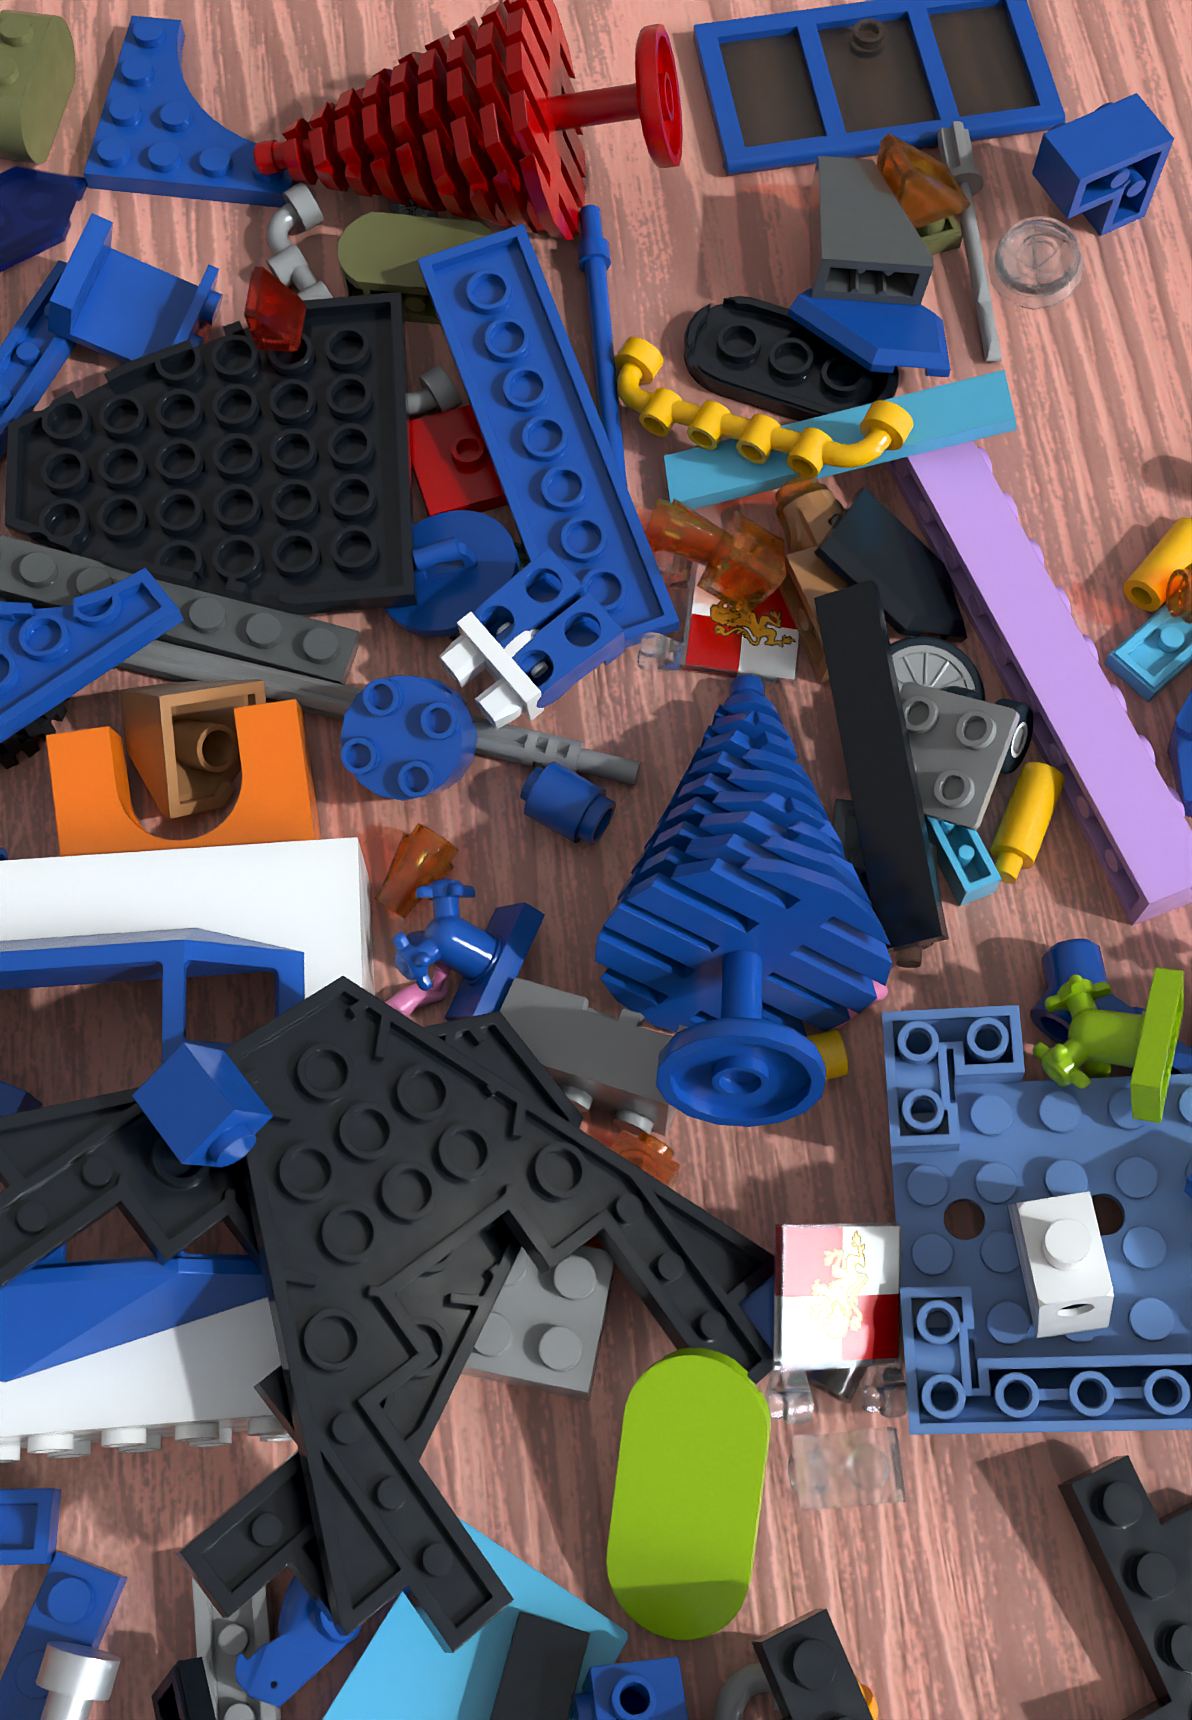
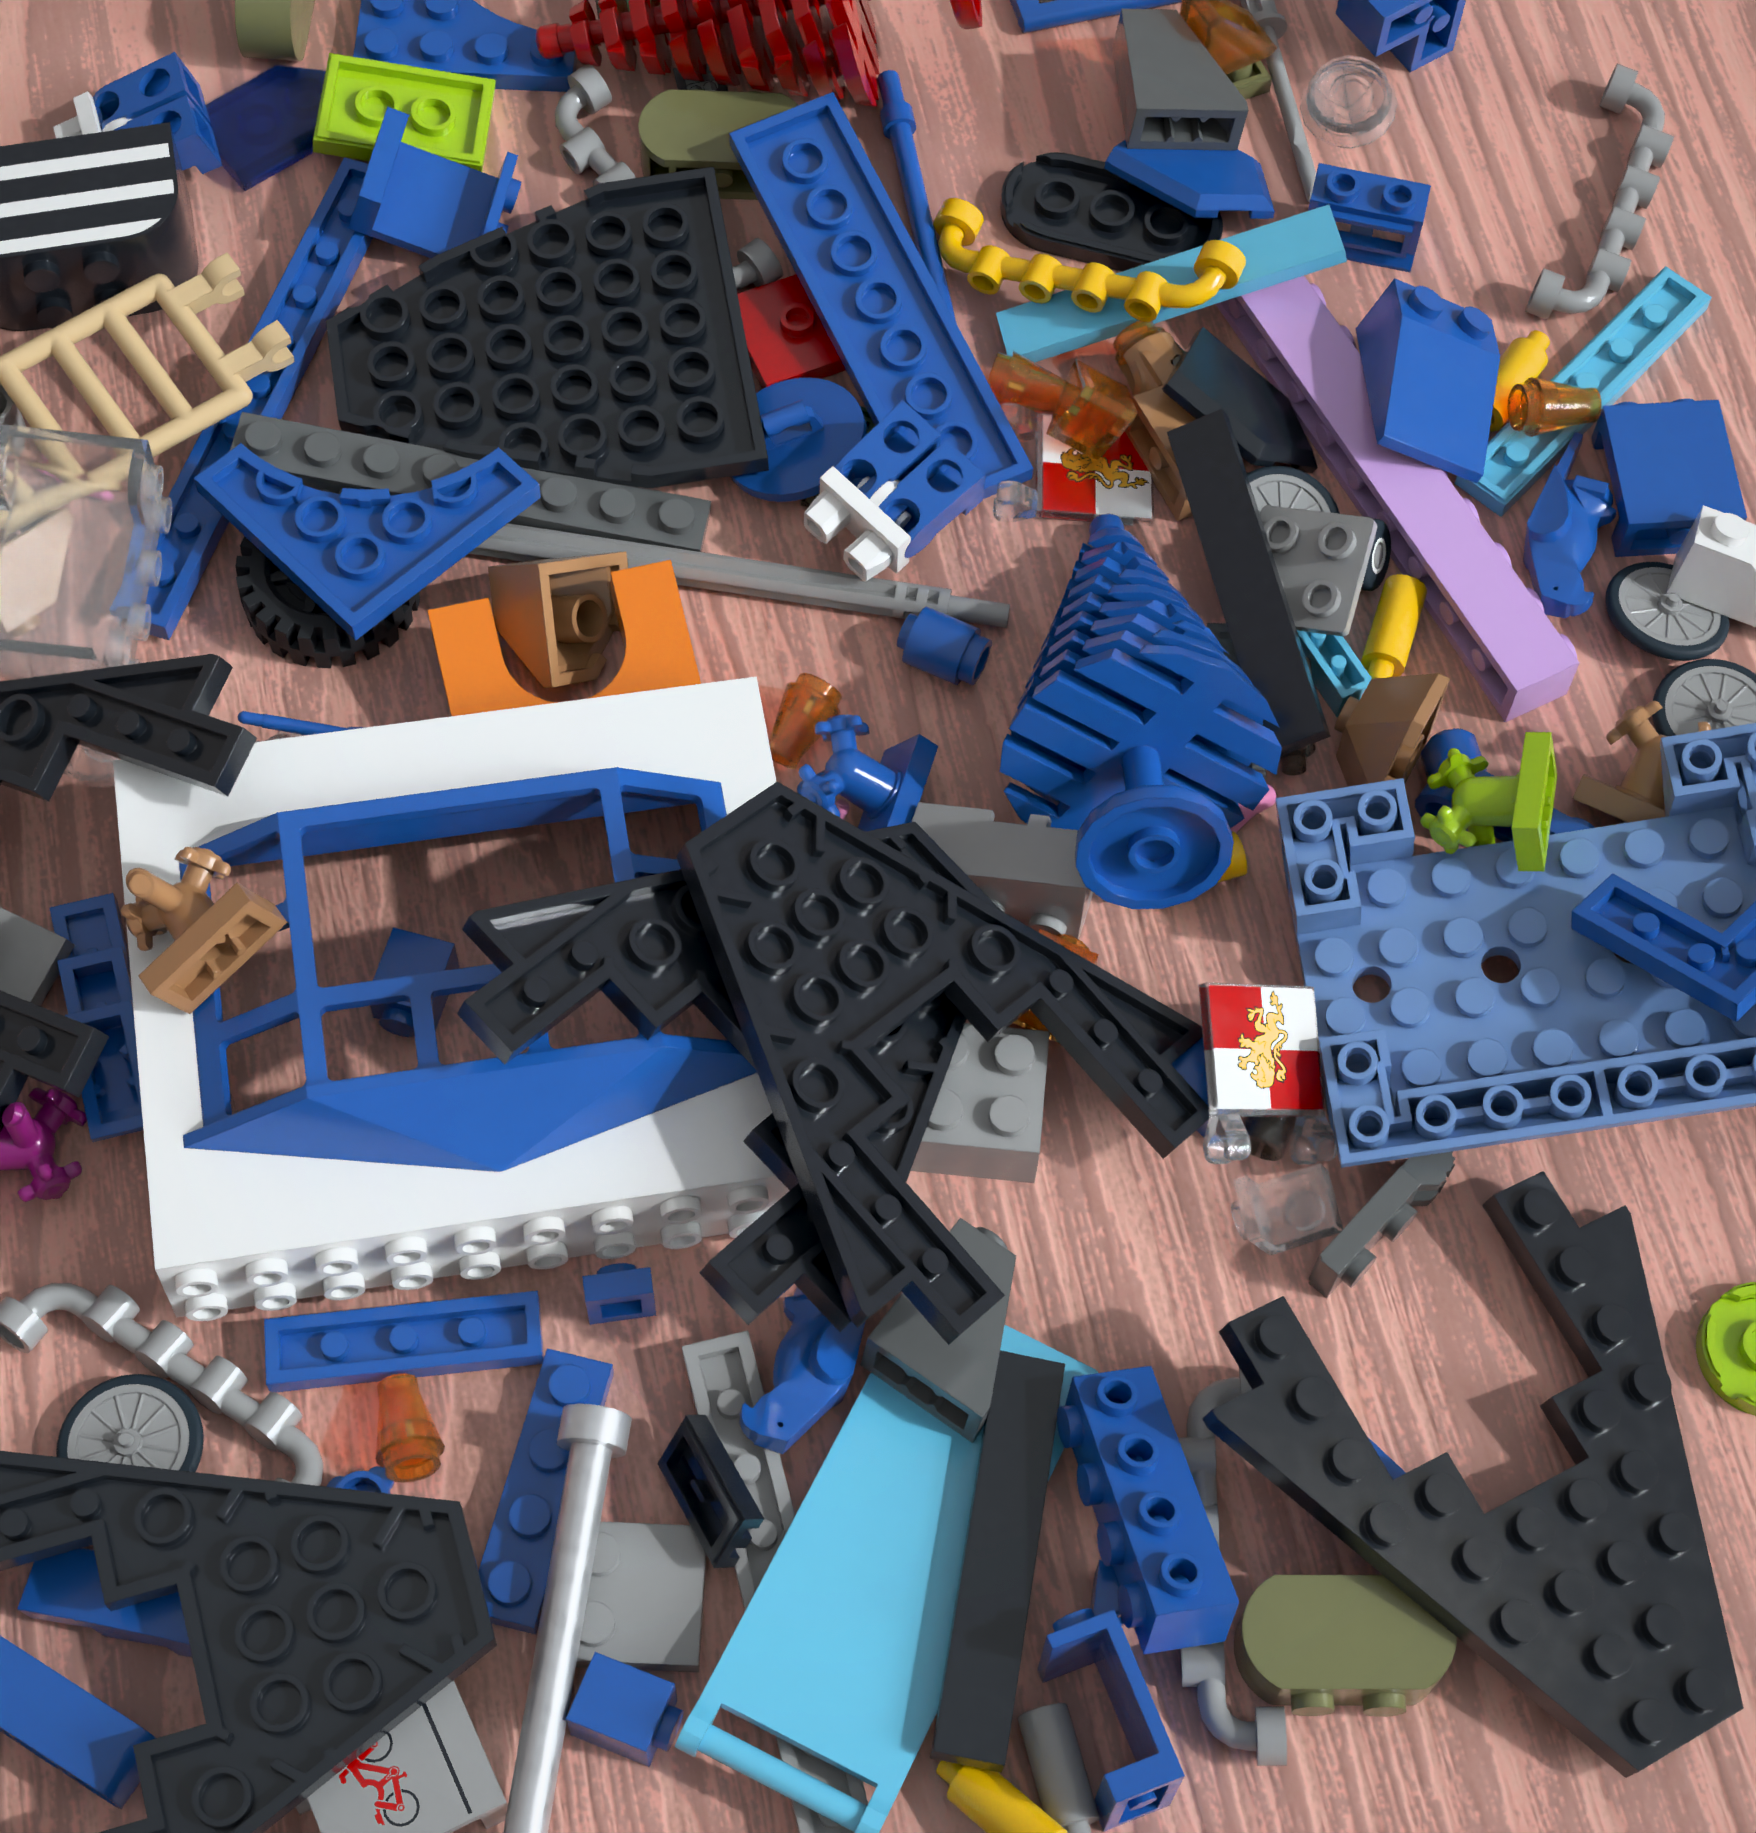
camera: 10 degrees left, 5 degrees down
blue brick [132,1043,274,1167] -> none
clear red slope [244,267,306,352] -> none
blue brick [340,675,478,801] -> none
lime tile [606,1348,771,1640] -> none
white torso [1008,1191,1114,1339] -> none
none -> lime tile [313,53,496,172]
none -> blue plate [582,1263,657,1325]
none -> dark grey slope [860,1218,1016,1443]
none -> blue window [1308,163,1431,273]
none -> dark grey hinge [1308,1151,1455,1298]
none -> medium nougat slope [1334,673,1450,787]
none -> blue slope [1355,278,1500,483]

